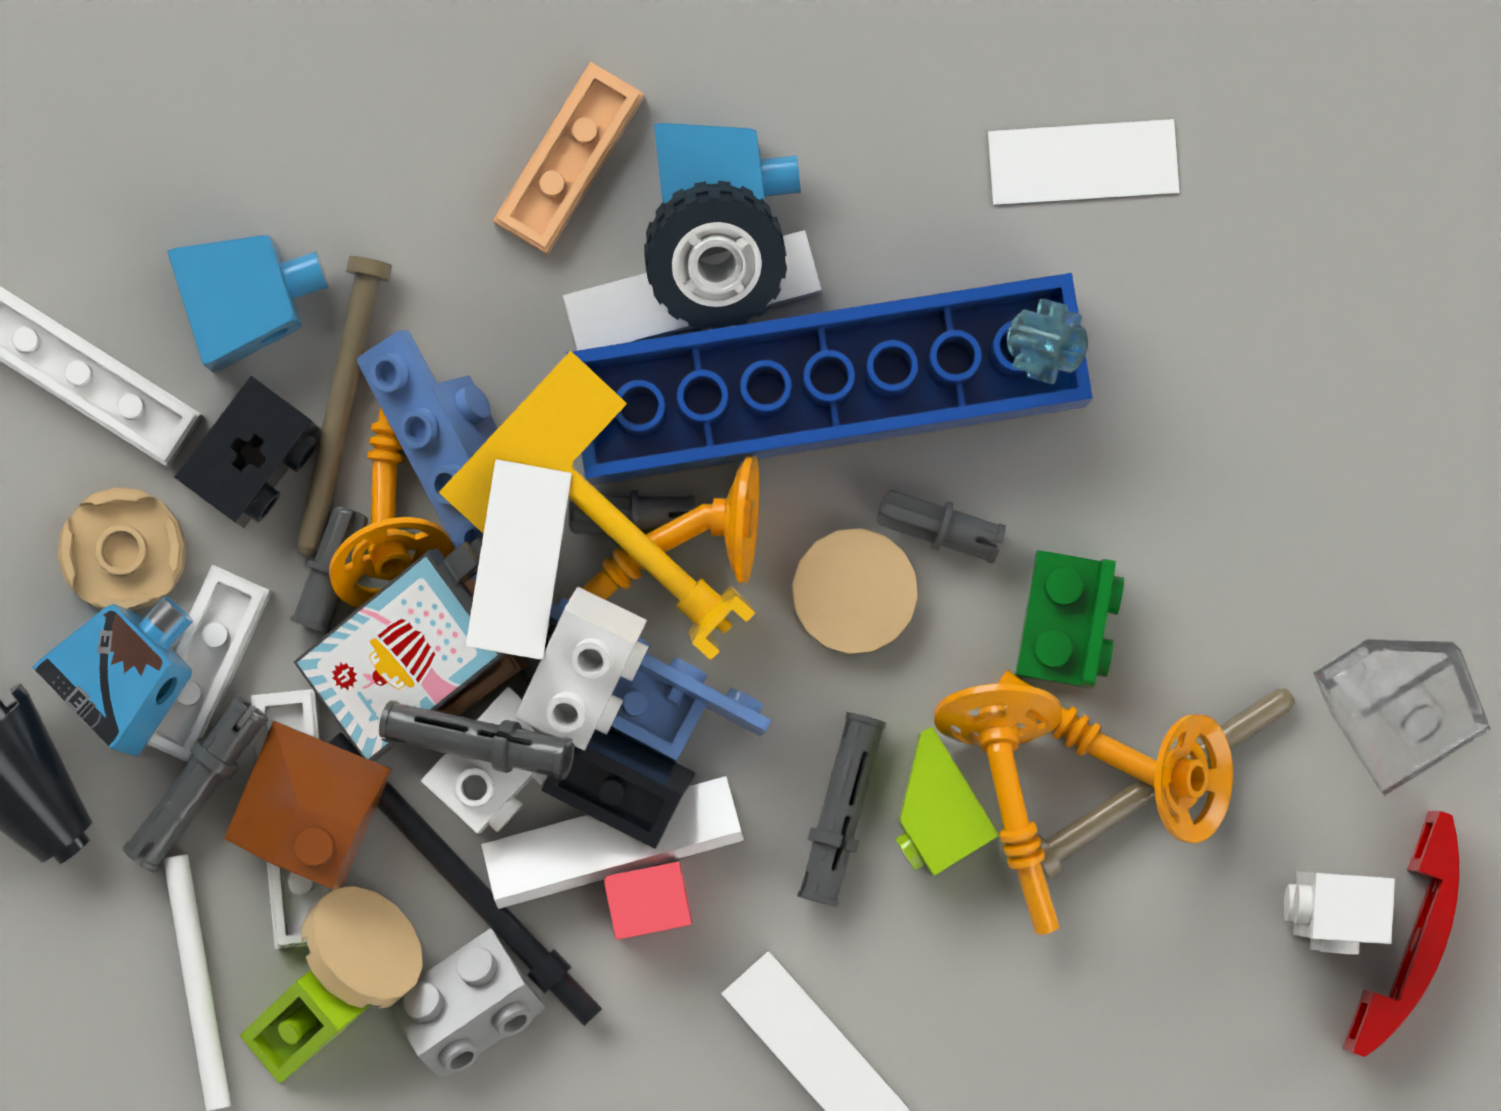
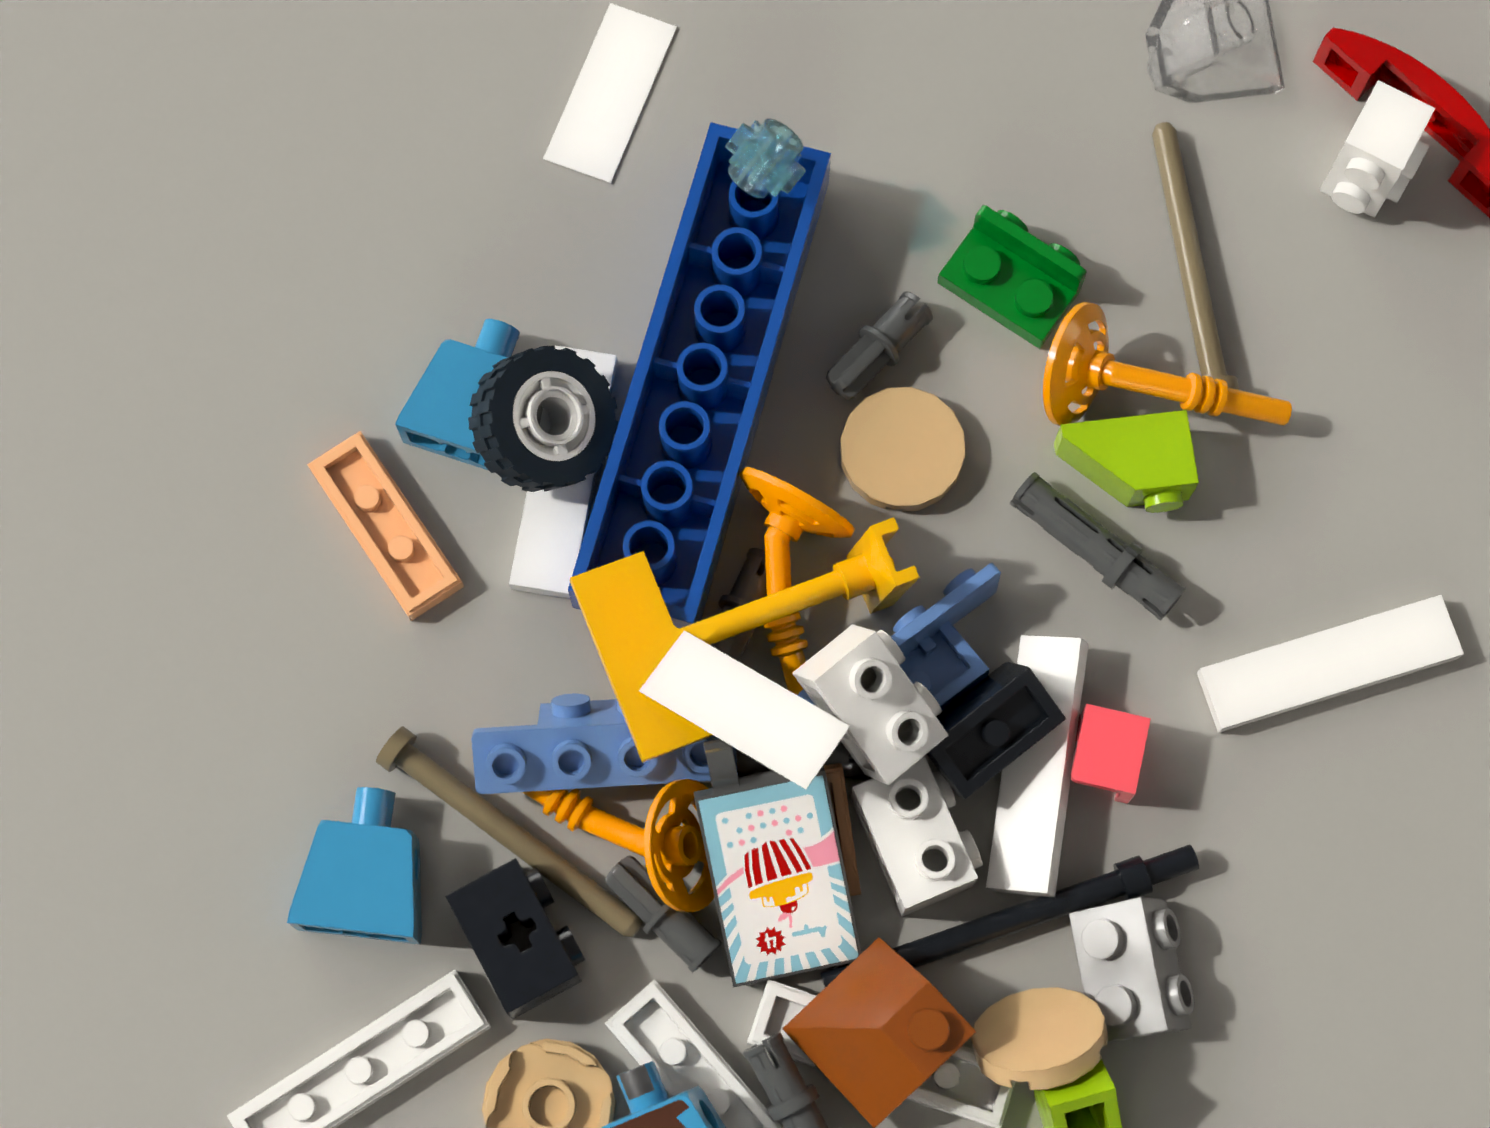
camera: 65 degrees left, 10 degrees down
dark grey pin [379,700,575,780] -> none
light orange dish [998,669,1233,843] -> none

